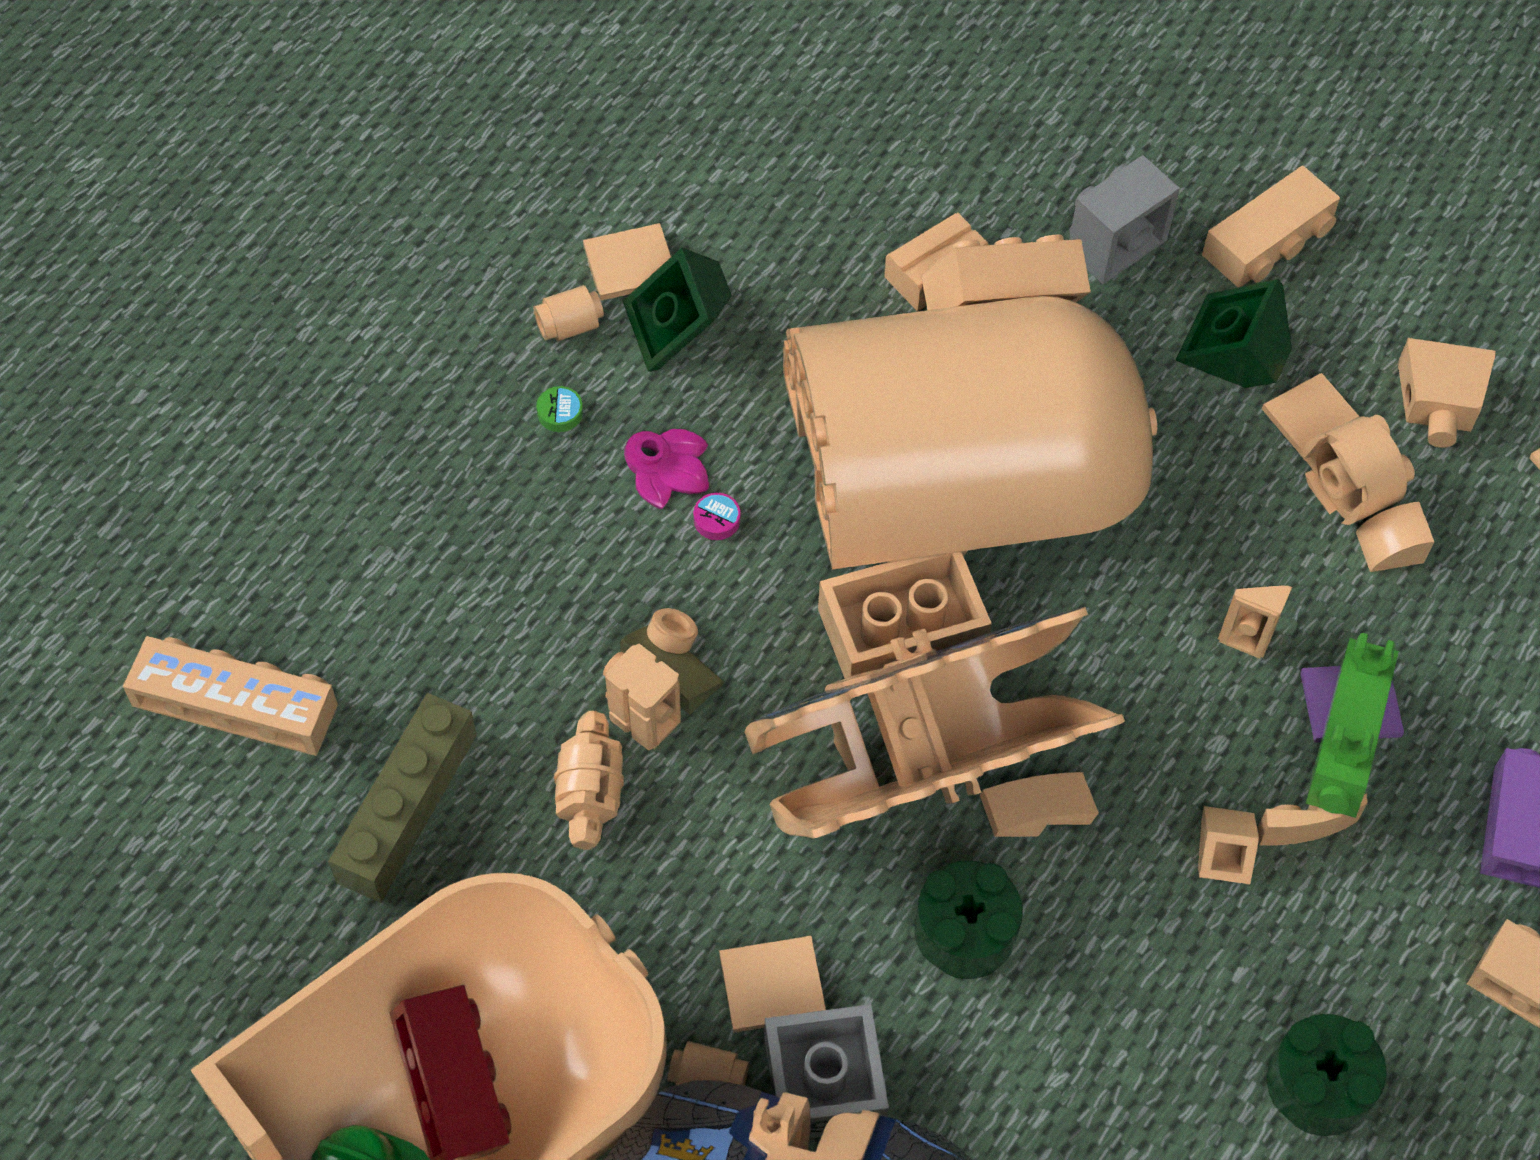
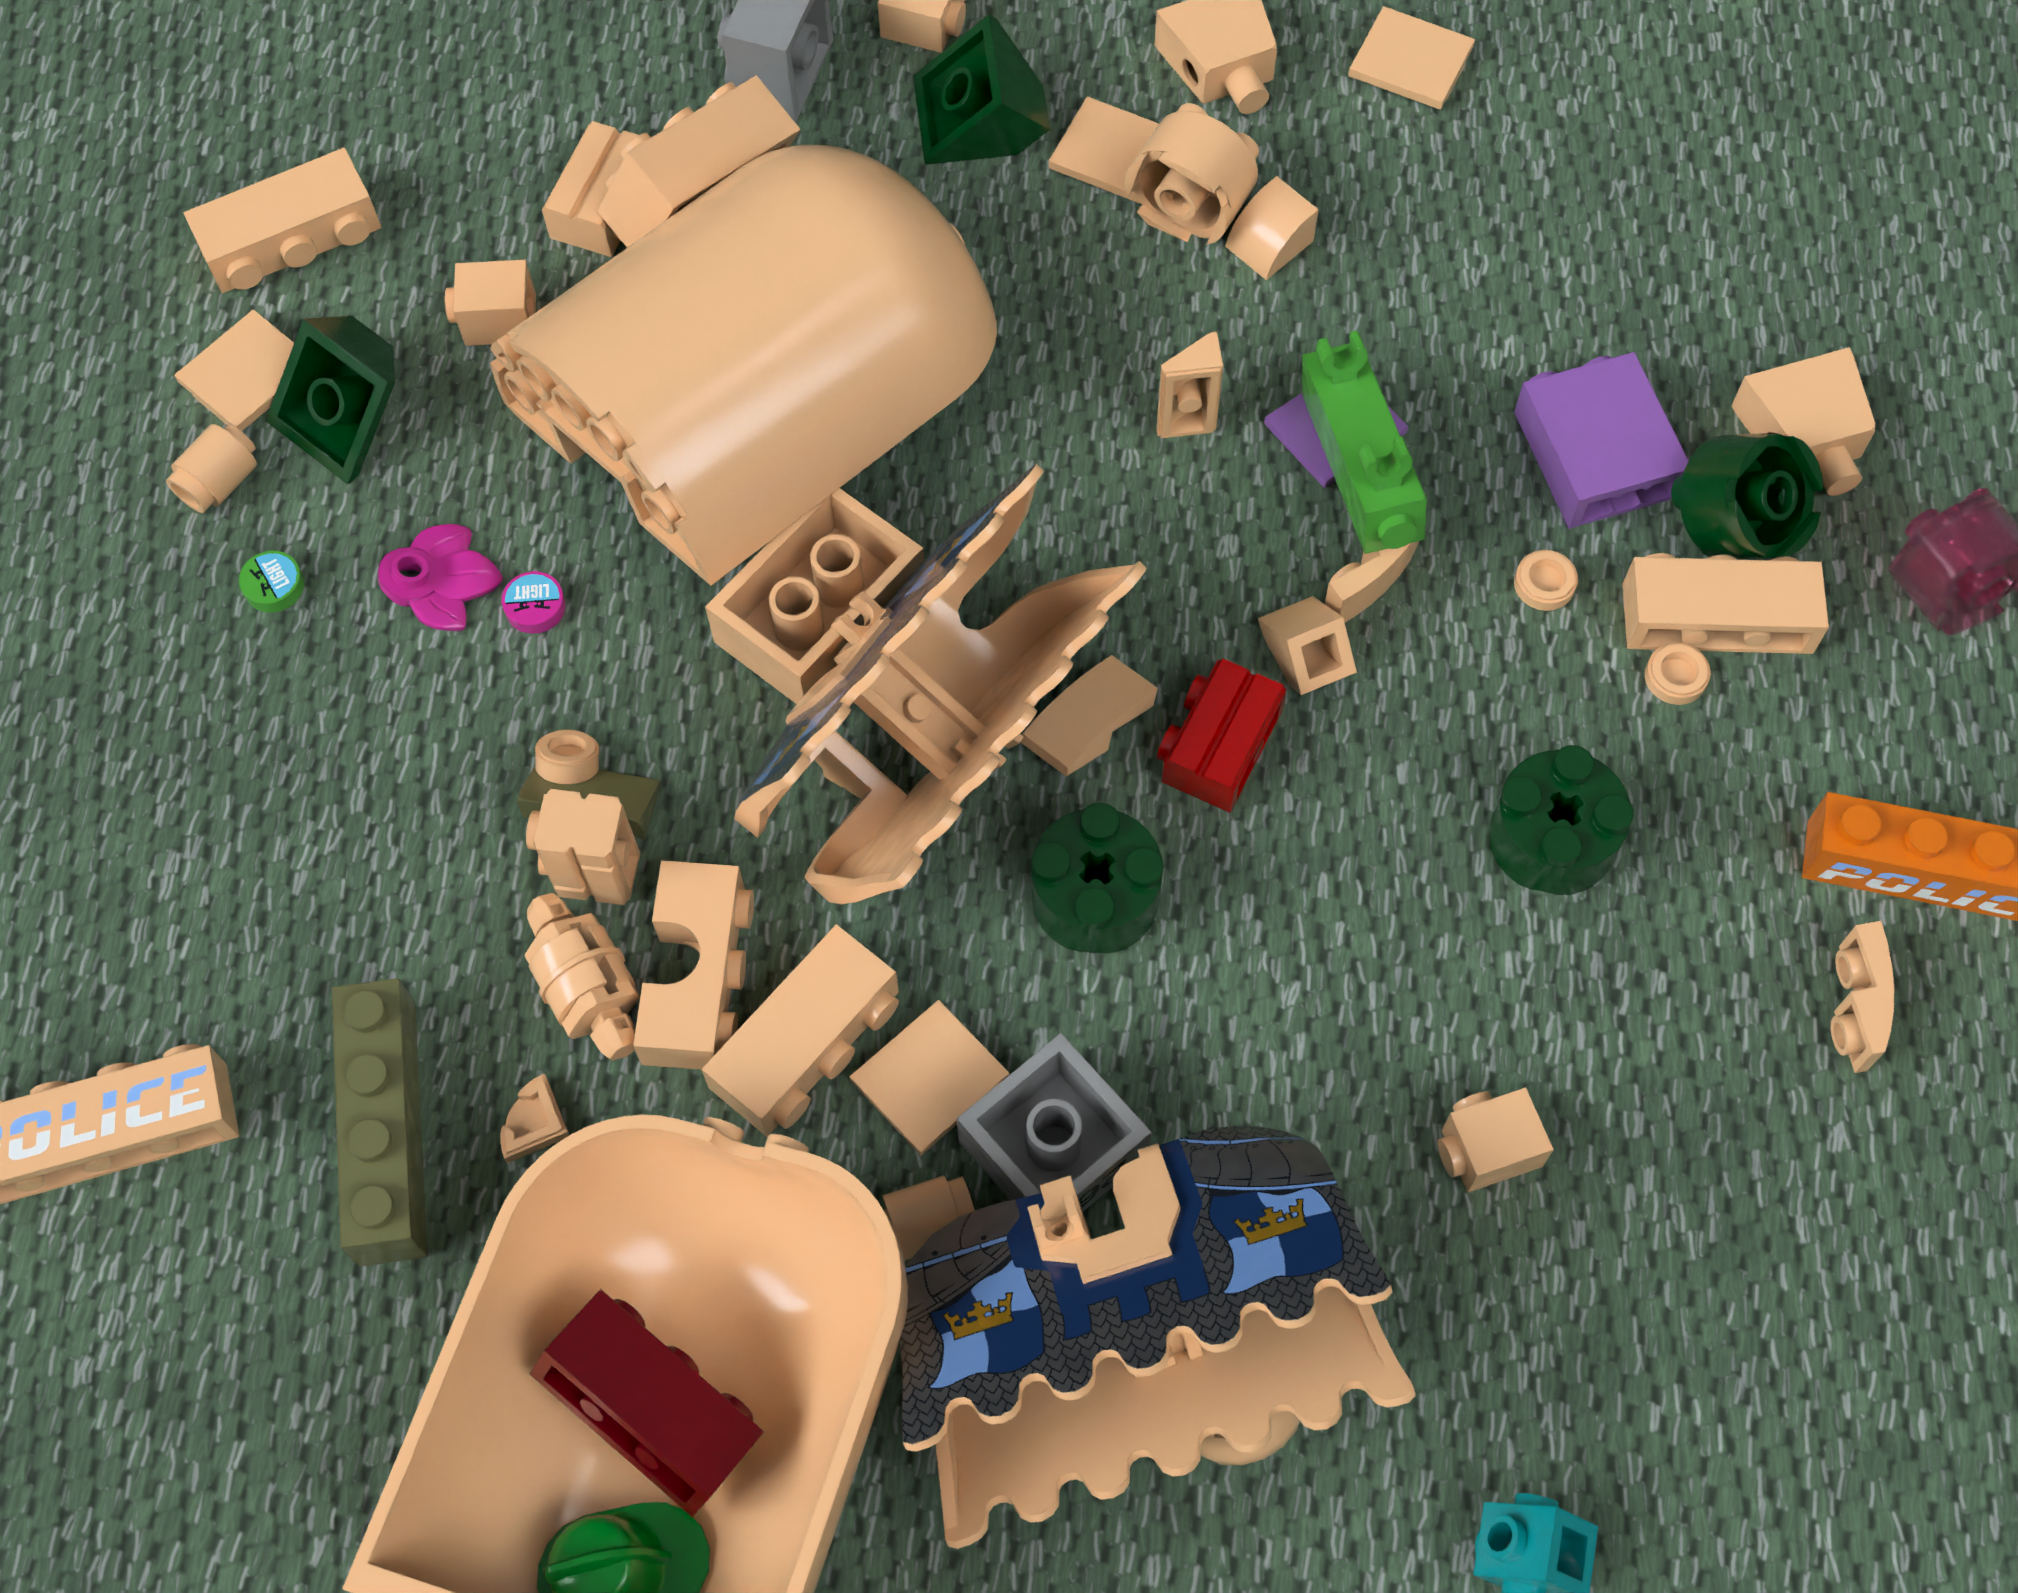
camera: 30 degrees left, 5 degrees up
none -> light nougat brick [183,147,382,293]
none -> light nougat brick [445,260,536,346]
none -> light nougat tile [500,1073,569,1163]
none -> light nougat arch [633,860,754,1070]
none -> light nougat brick [701,924,899,1137]
none -> red brick [1157,658,1287,813]
none -> light nougat tile [1514,550,1578,611]
none -> light nougat tile [1645,642,1711,705]

